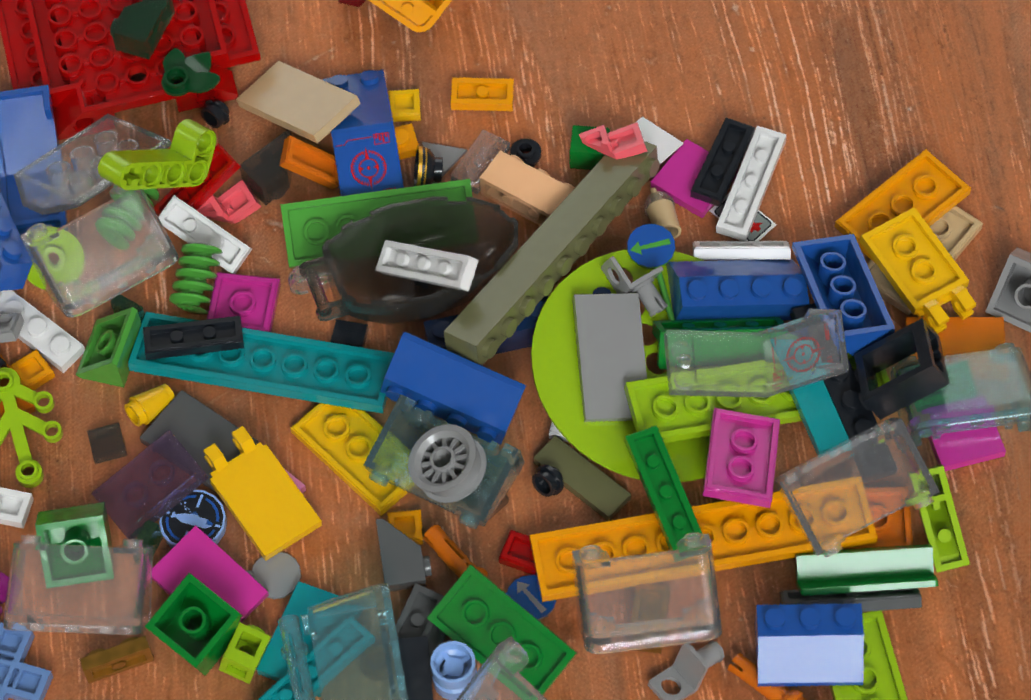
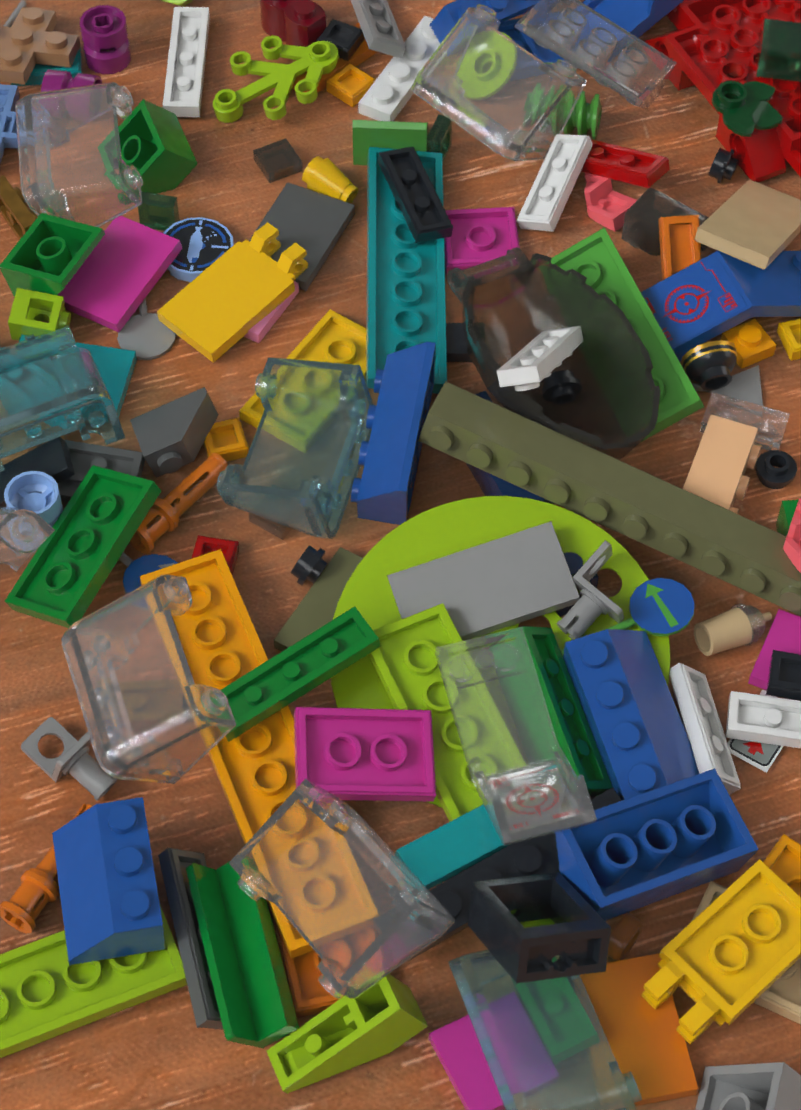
camera: 75 degrees right, 5 degrees down
tile [91,430,209,542] -> none
lime beam [98,119,217,190] -> none
bright green piece [169,243,223,315] -> none
light grey wheel [408,424,487,503] -> none

